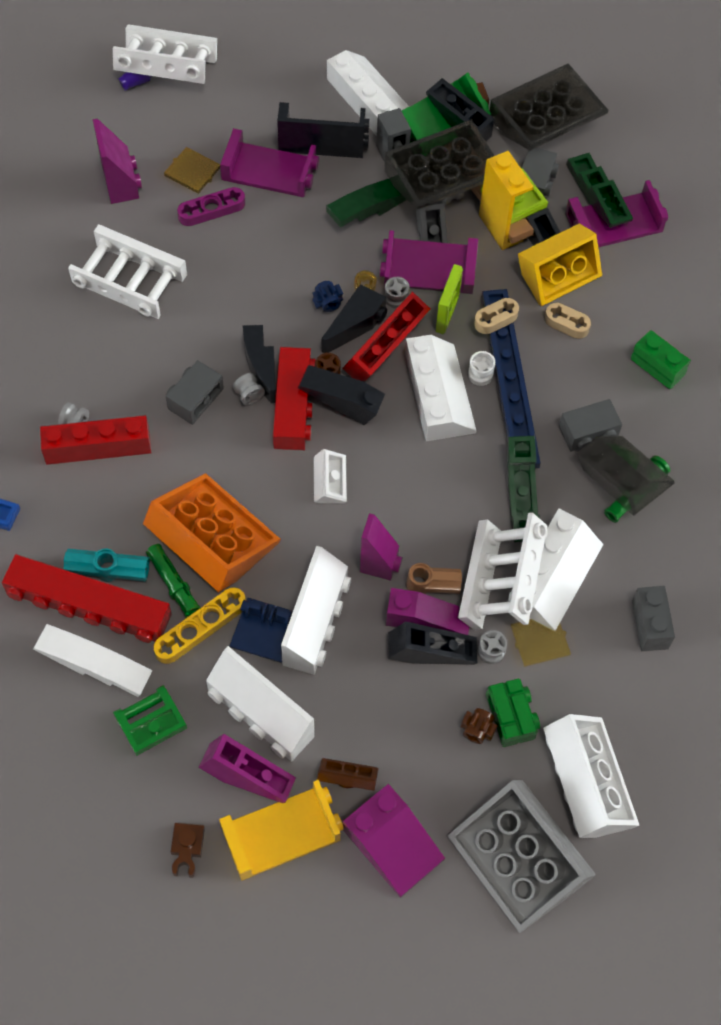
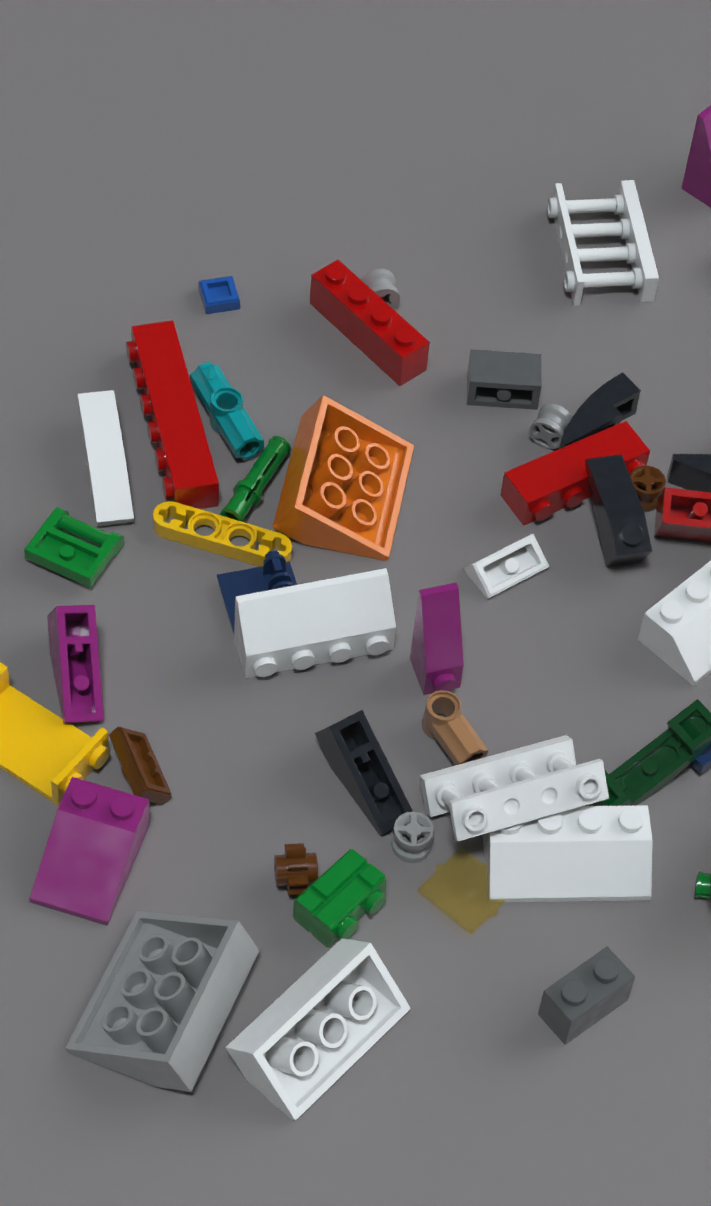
camera: 55 degrees right, 10 degrees down
white slope [206,646,314,762] -> none
magenta slope [386,588,469,635] -> none

